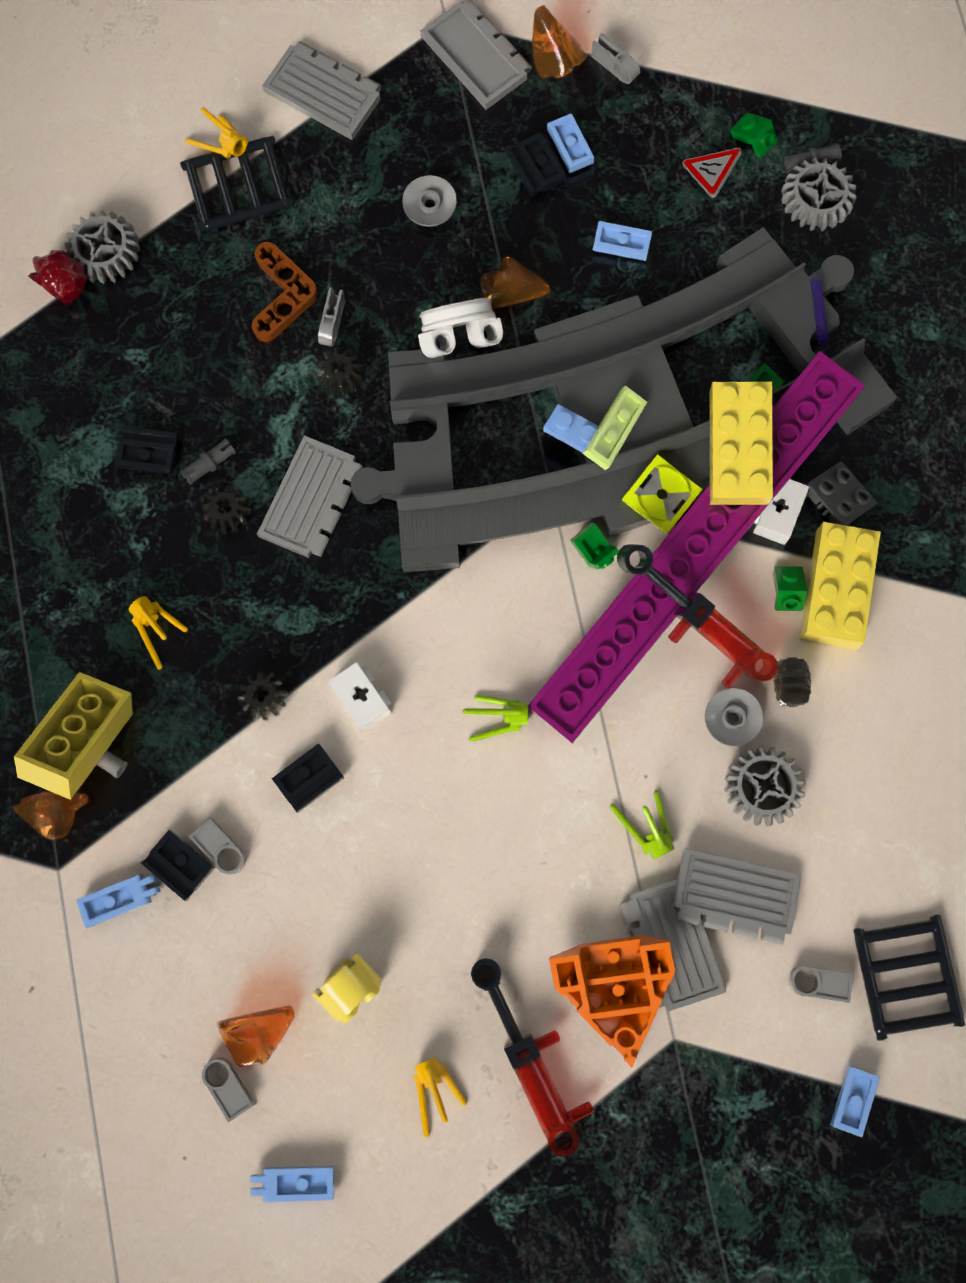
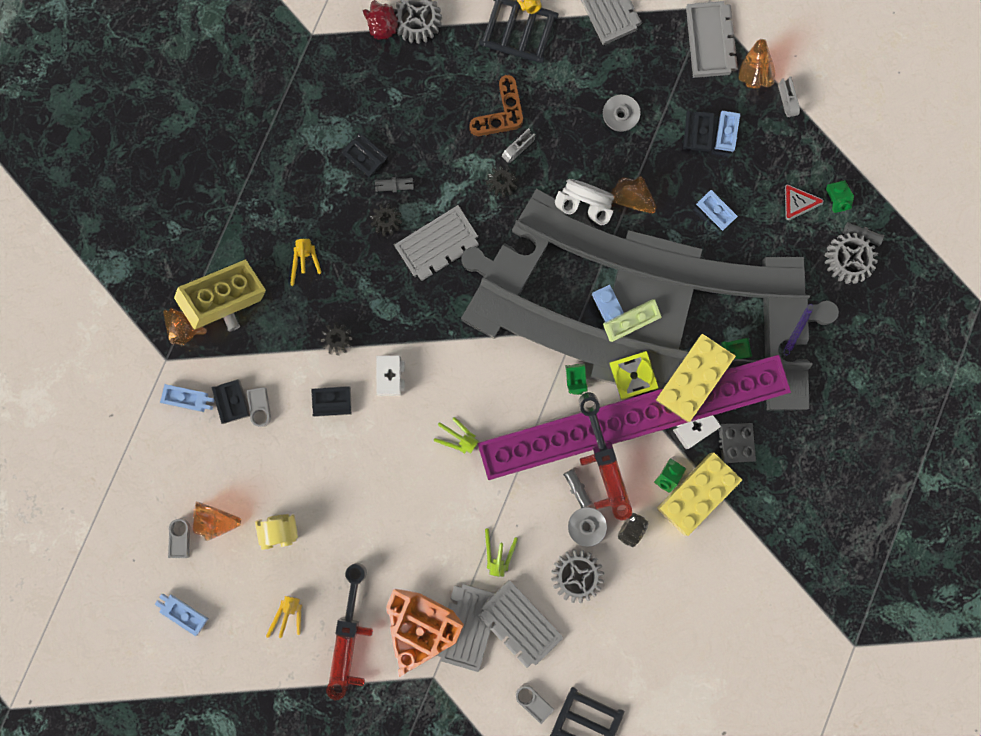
camera: 30 degrees right, 5 degrees up
none -> dark grey pin [563,469,592,508]

